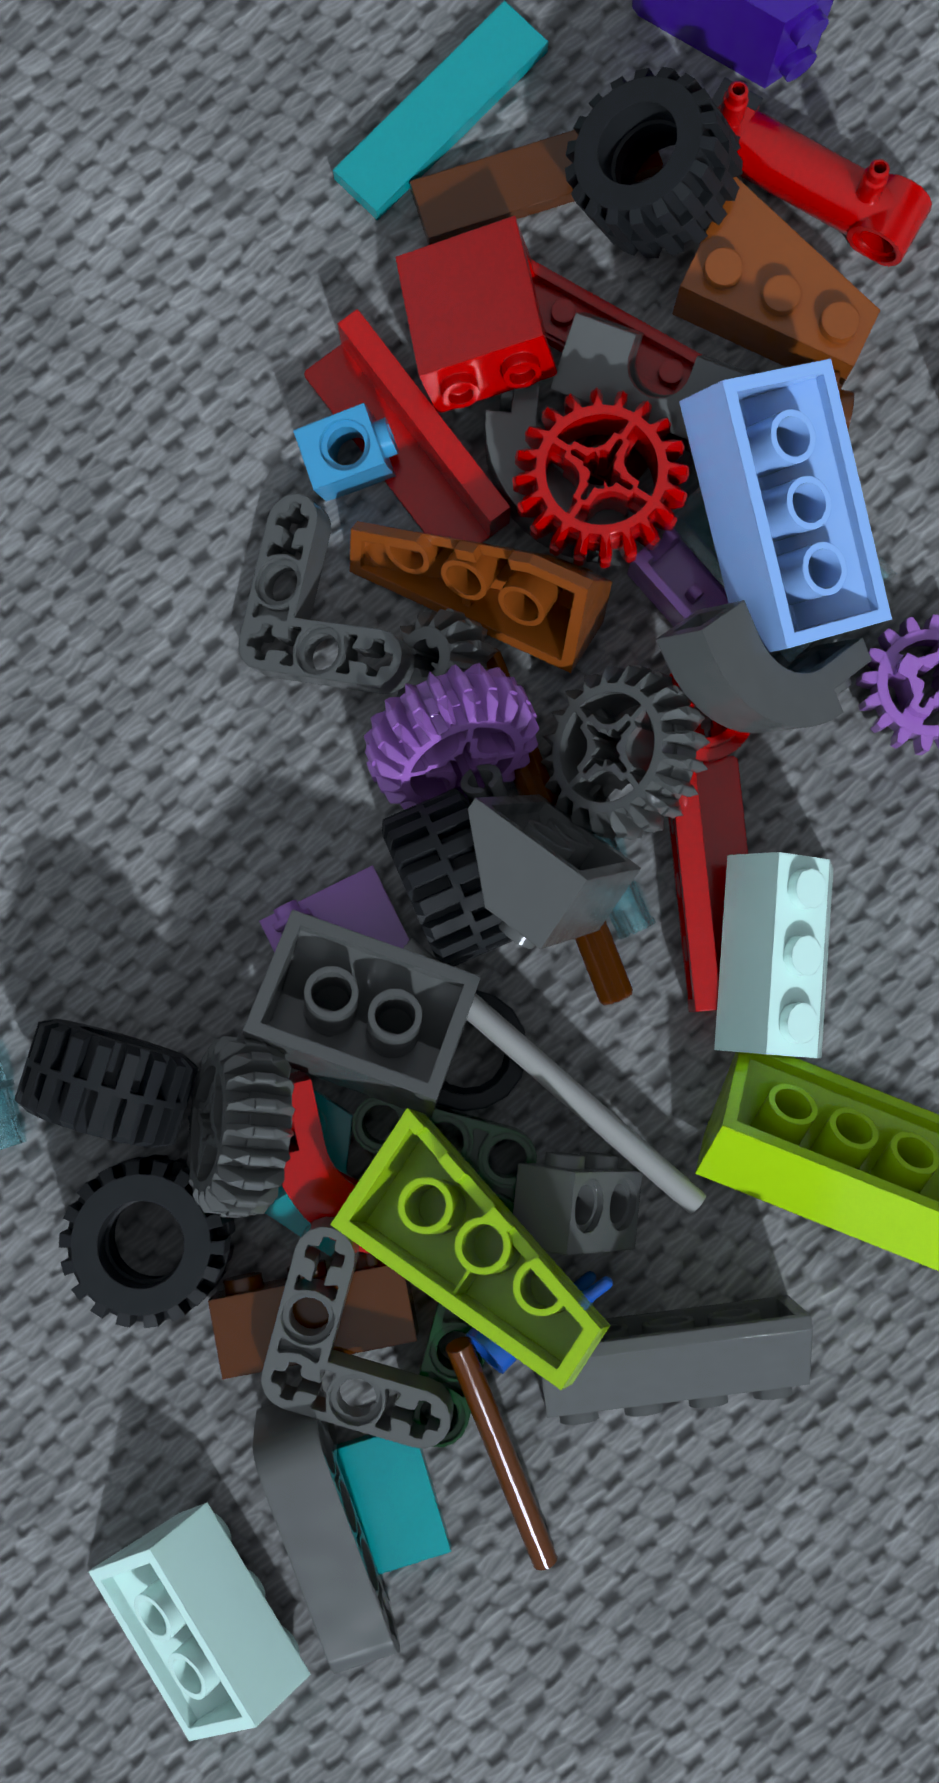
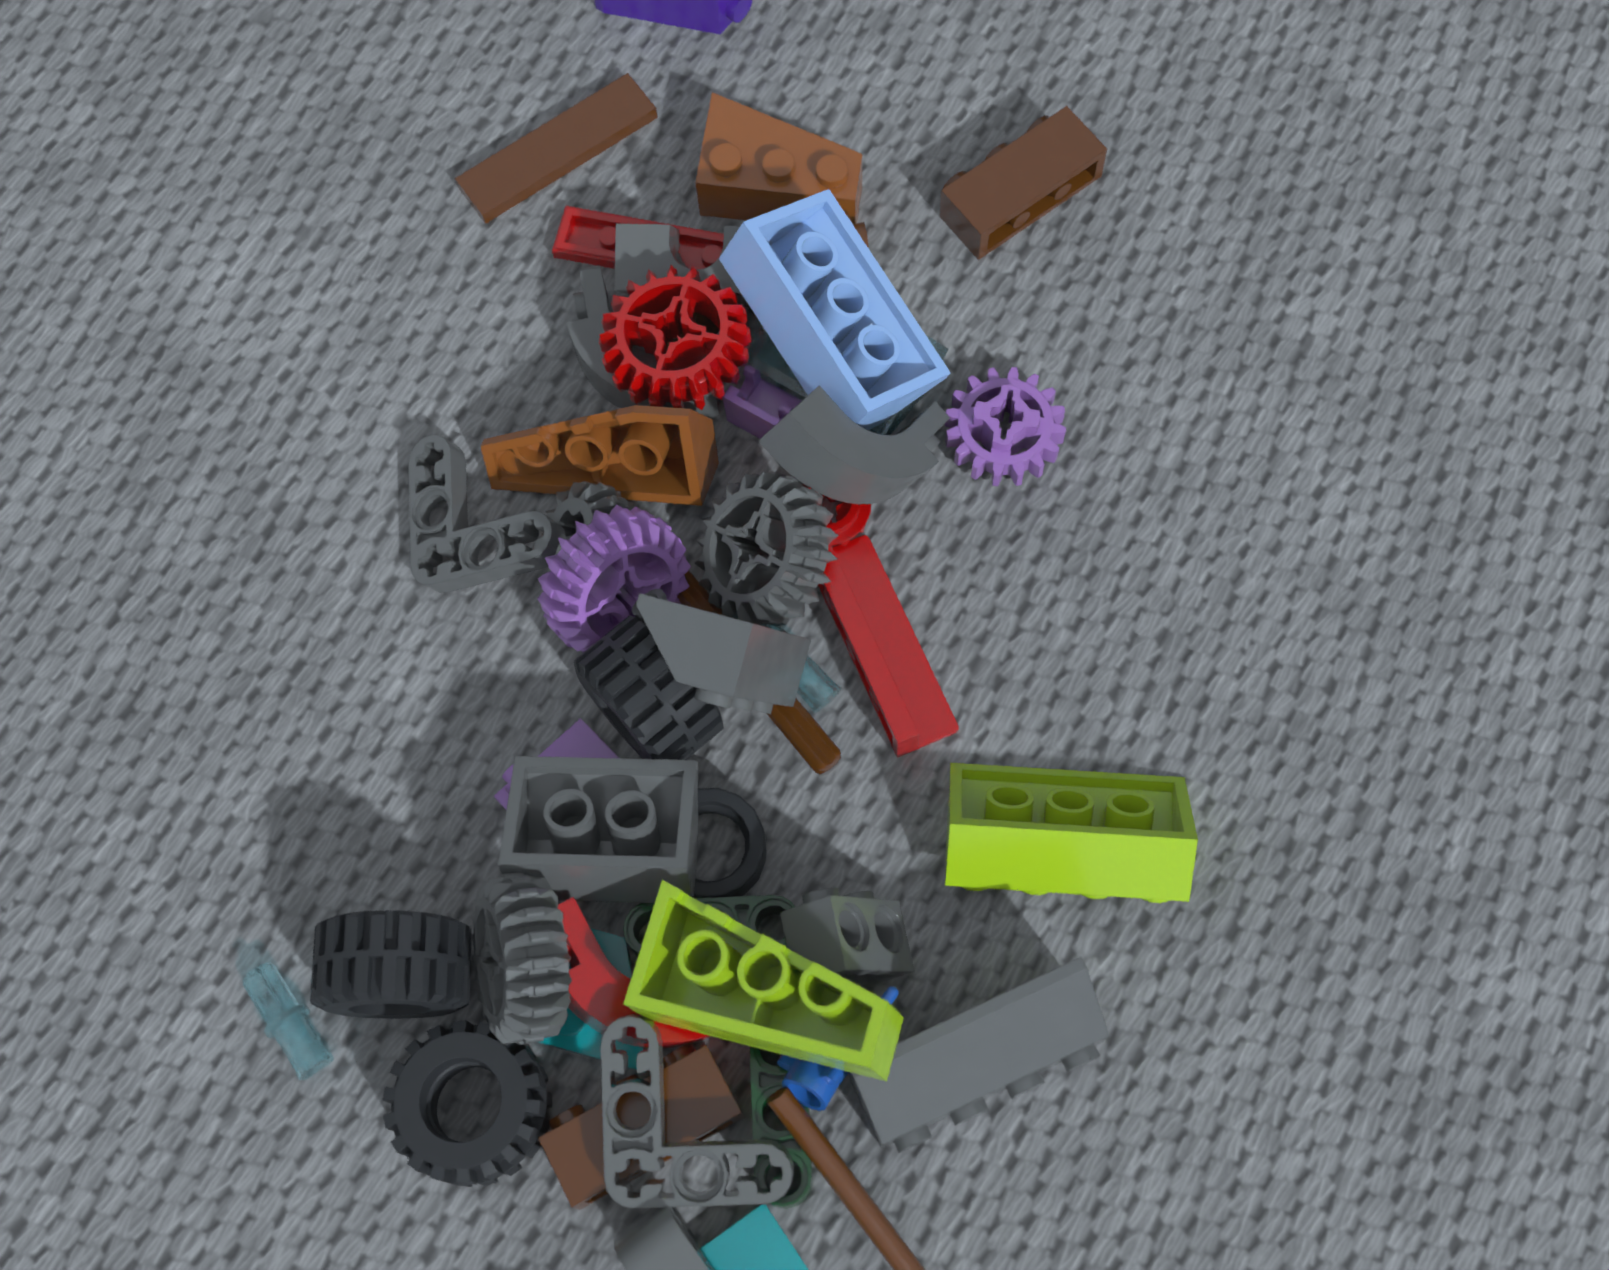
camera: 15 degrees left, 15 degrees down
dark azure brick [293,403,399,502] -> none
red panel [304,309,510,543] -> none
teal tile [333,0,548,221] -> none
red panel [395,216,557,413] -> none
light grey bar [402,938,706,1214] -> none
black tyre [565,67,743,258] -> none
red piece [712,77,932,267] -> none
light aqua slope [714,852,833,1058] -> none

